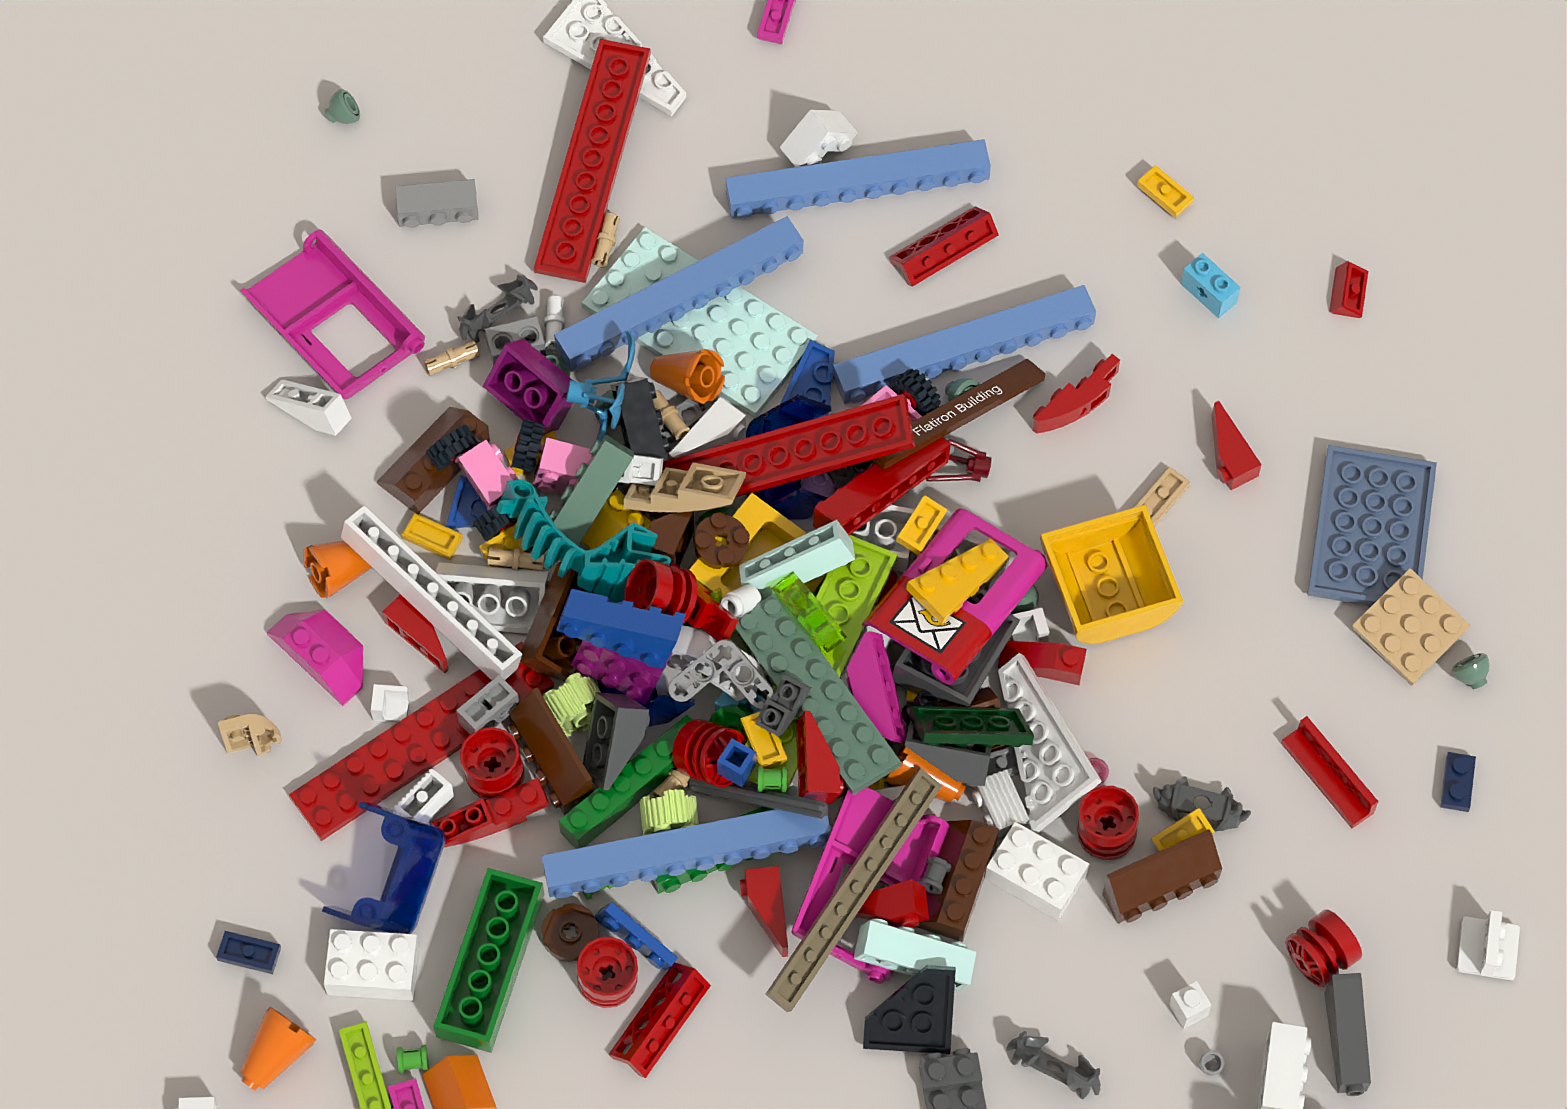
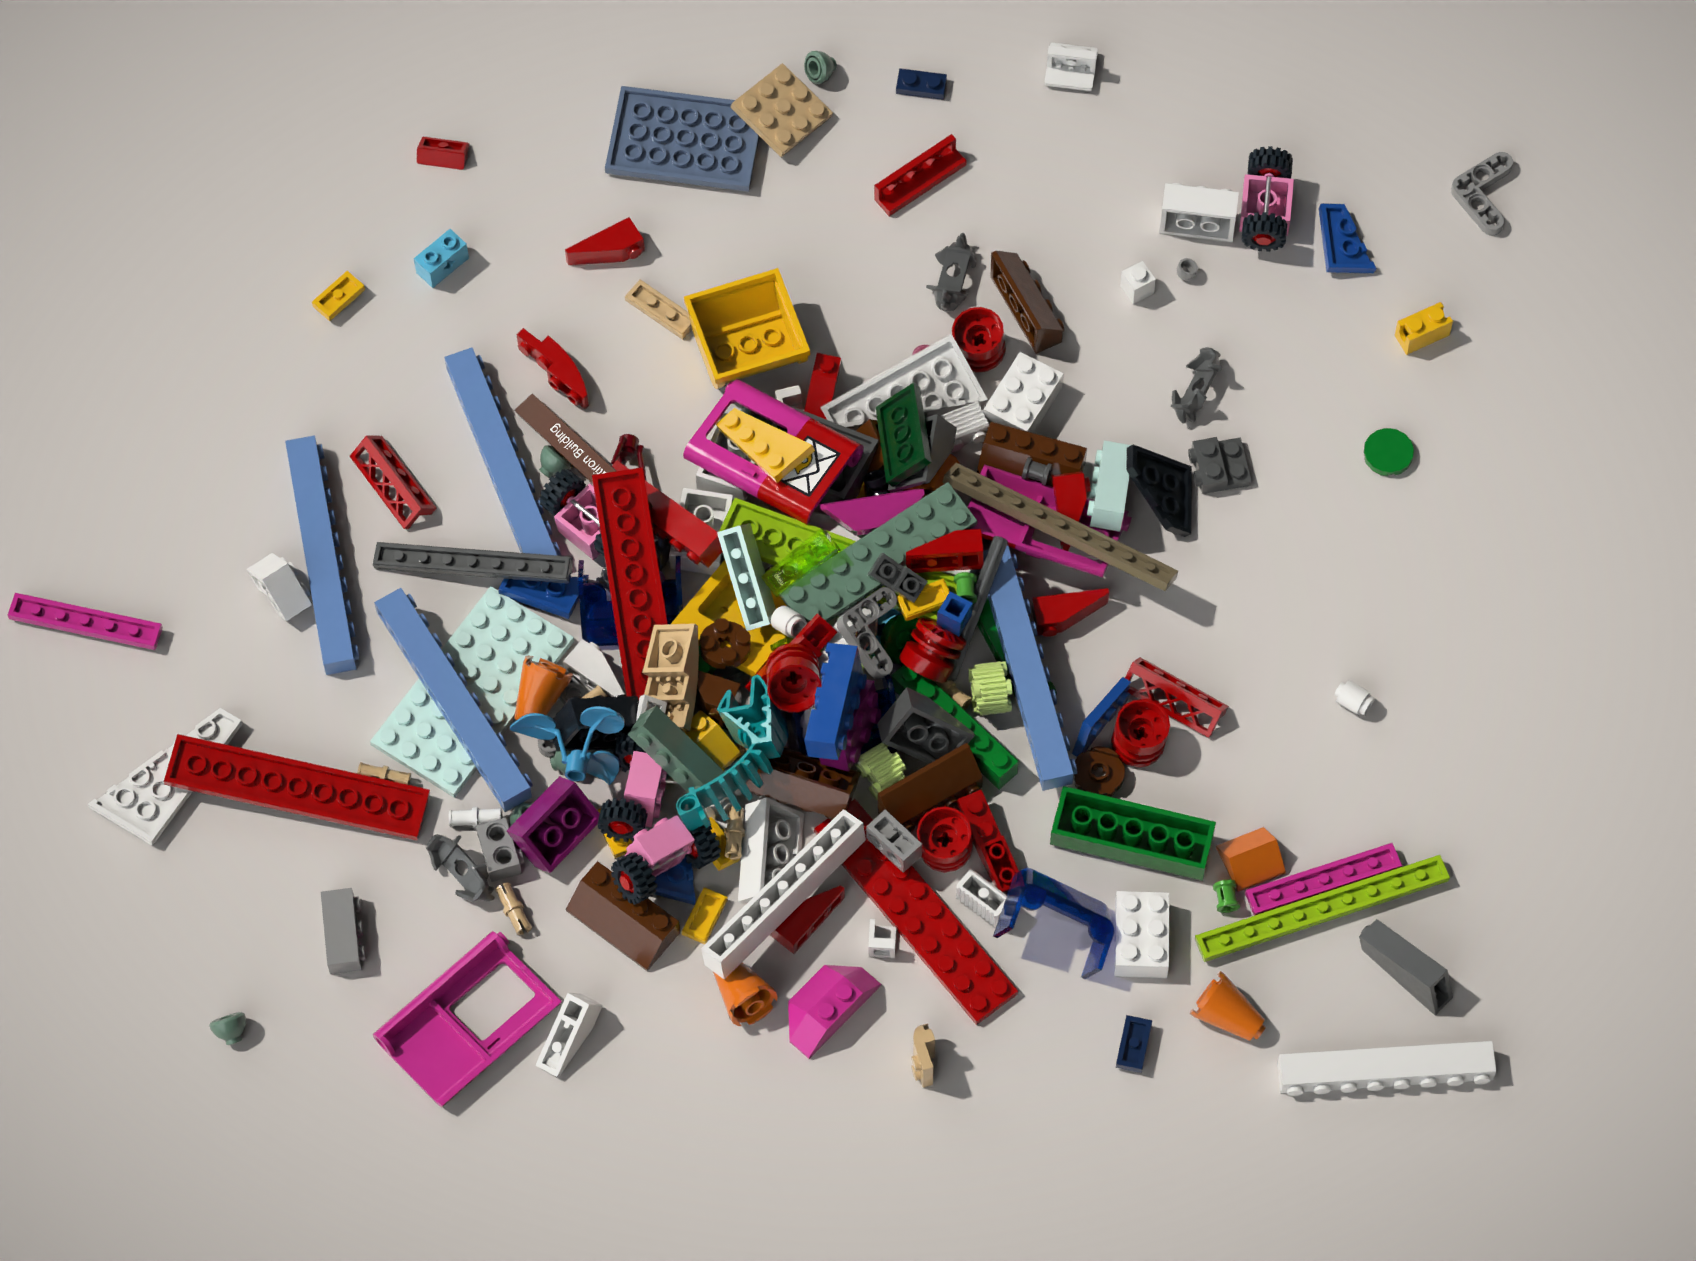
camera: 90 degrees left, 0 degrees up
yellow plate [895,495,947,555] -> none
yellow plate [1151,807,1215,851] -> none
red wheel [1285,910,1362,987] -> none
dark grey slope [1324,973,1371,1096] -> none
none -> dark grey tile [373,542,573,584]

